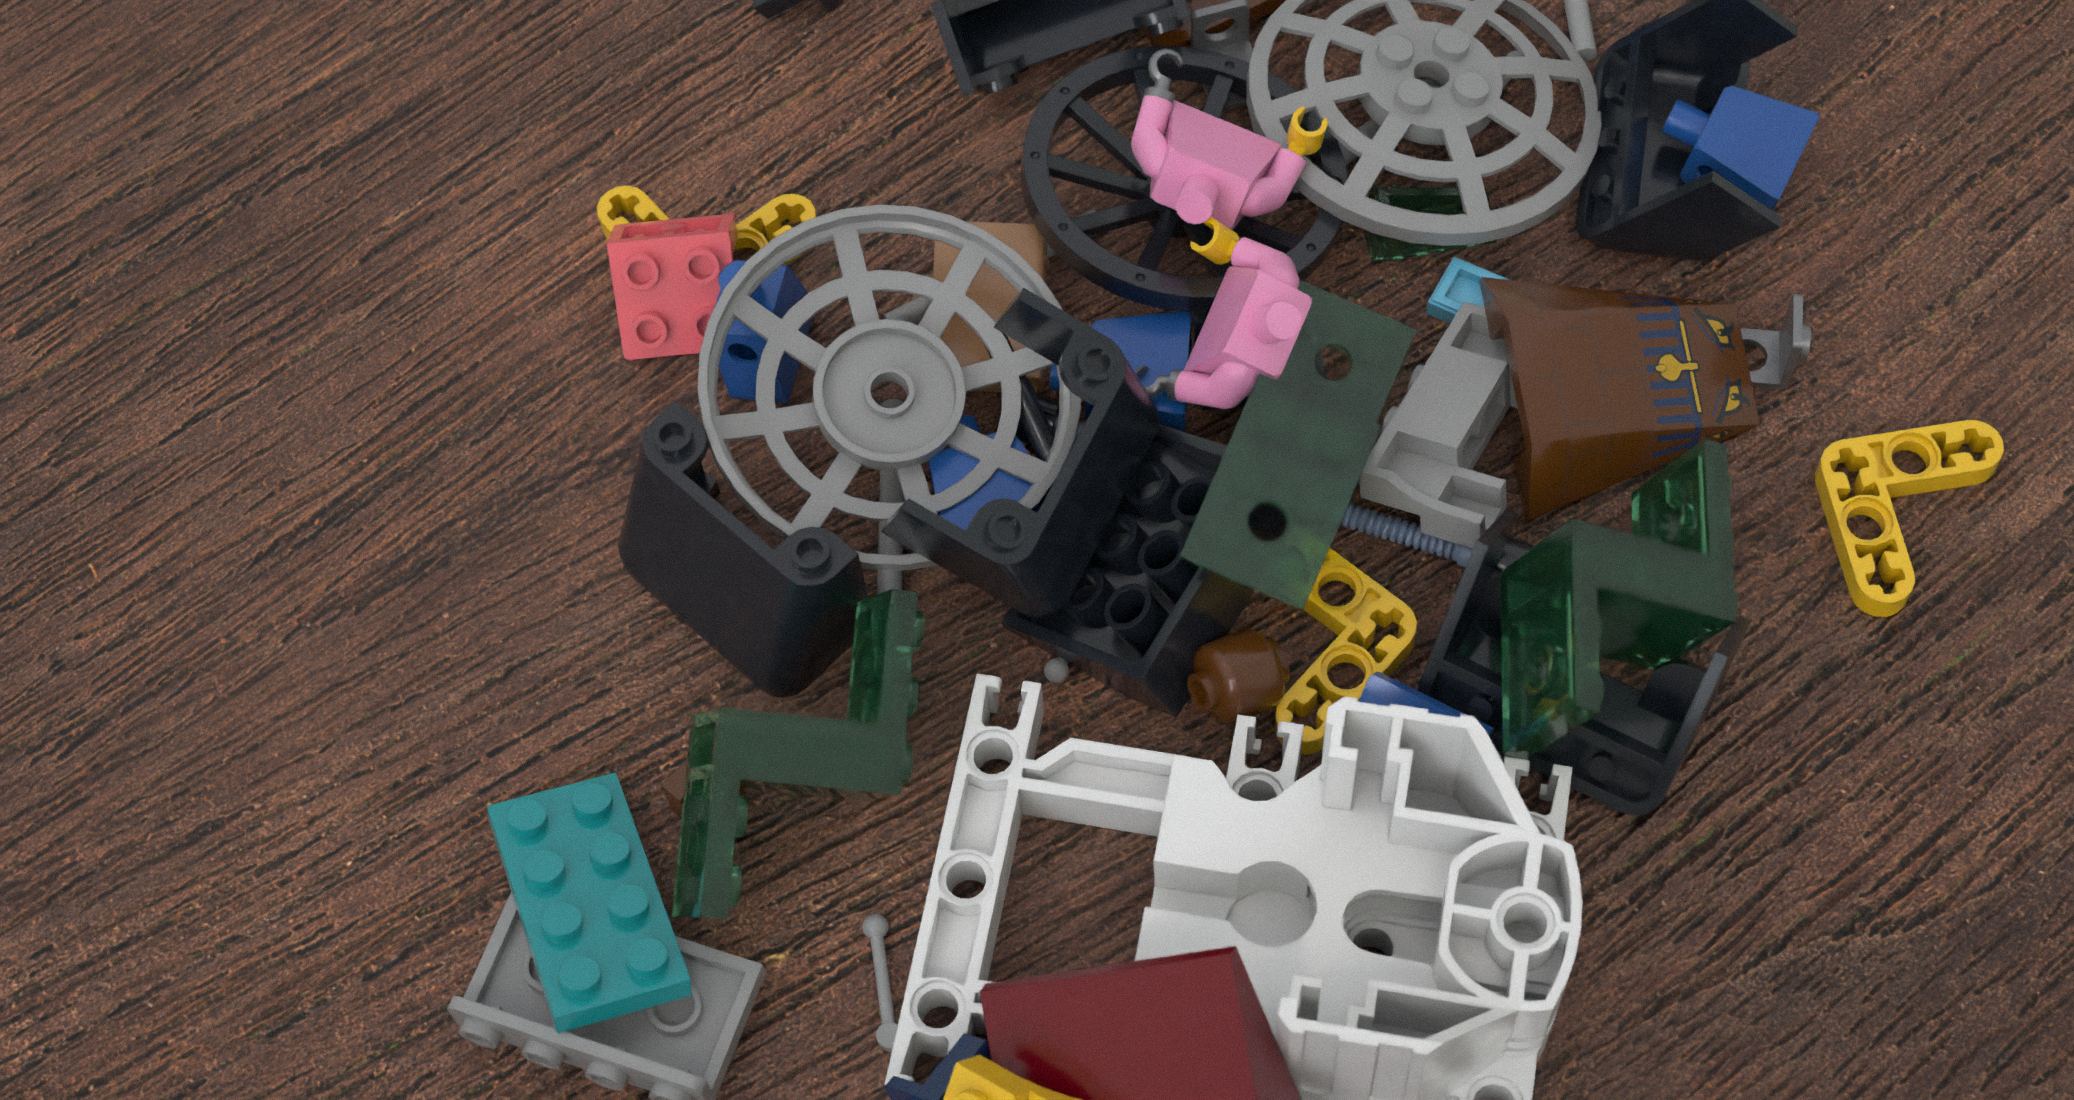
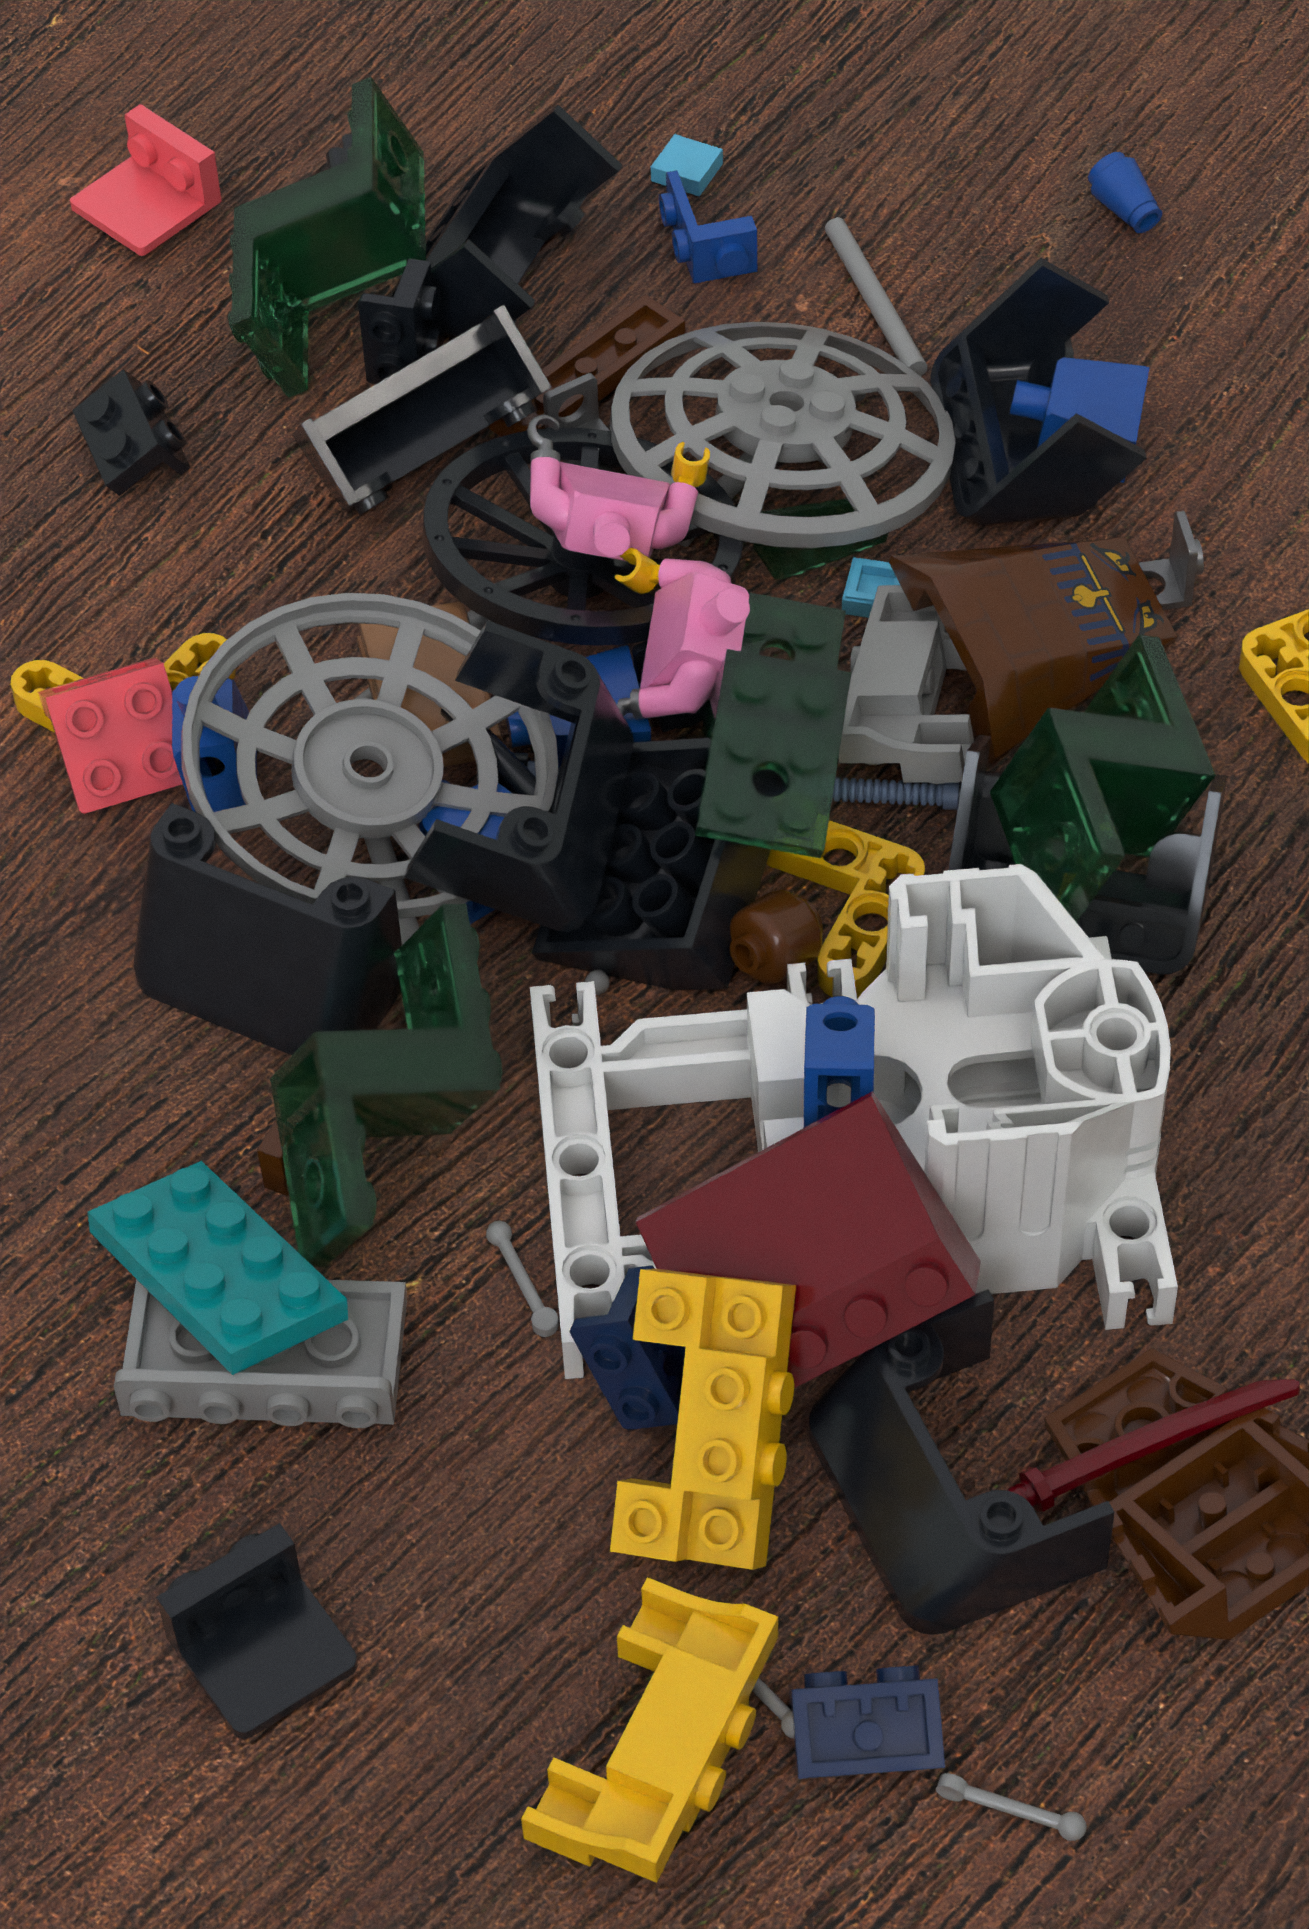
camera: 20 degrees left, 10 degrees down
none -> blue torso [803,996,875,1128]

